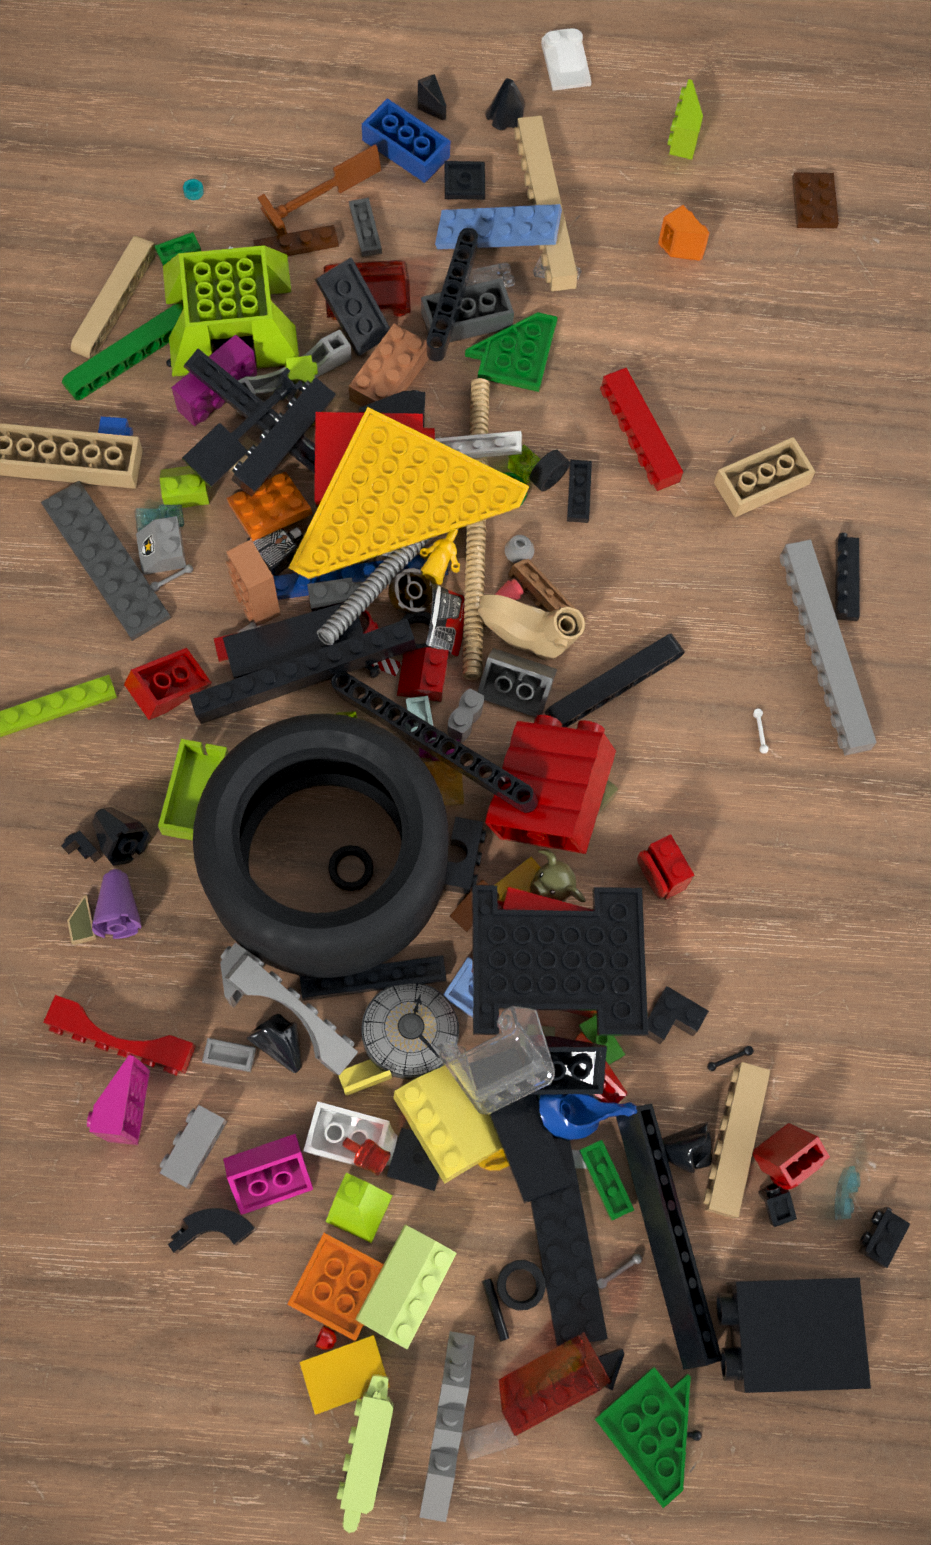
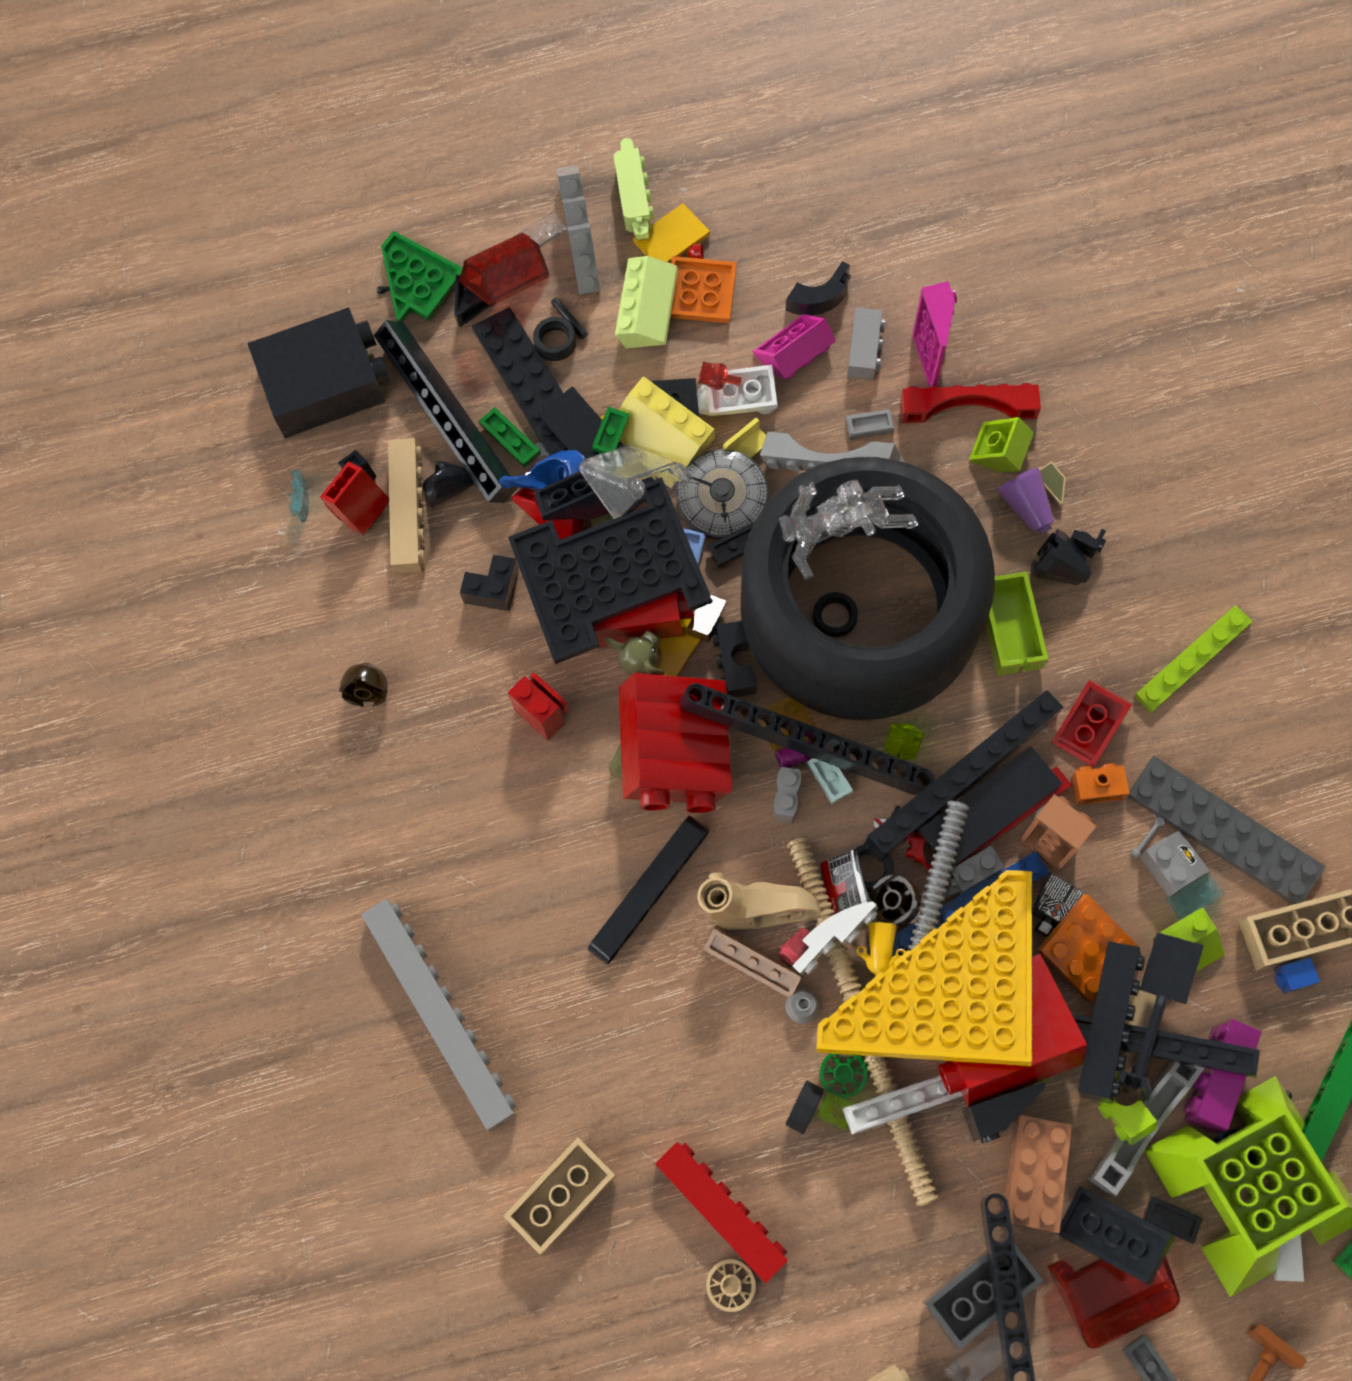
camera: 170 degrees right, 0 degrees up
black hat [247,1014,302,1073] -> none
reddish brown plate [253,225,339,257] -> none
lime slope [326,1173,393,1243] -> none
red slope [397,647,449,702] -> none
green wing [465,312,558,392] -> none
dark grey slope [478,648,557,717] -> none
black plate [567,459,592,523] -> none
light grey hinge [597,1254,642,1289] -> none
black hinge [707,1046,754,1071] -> none
white hinge [753,709,768,753] -> none
black hinge [835,533,860,621] -> none
black bracket [858,1207,910,1268] -> none
none -> dark brown cylinder [339,663,388,707]
none -> green plate [592,406,629,458]
none -> tan wheel [706,1259,756,1312]
none -> clear piece [779,480,918,580]
none -> white slope [793,901,878,976]
none -> lime slope [969,417,1034,473]
none -> orange brick [1071,763,1130,806]
none -> black tile [1142,1196,1203,1244]

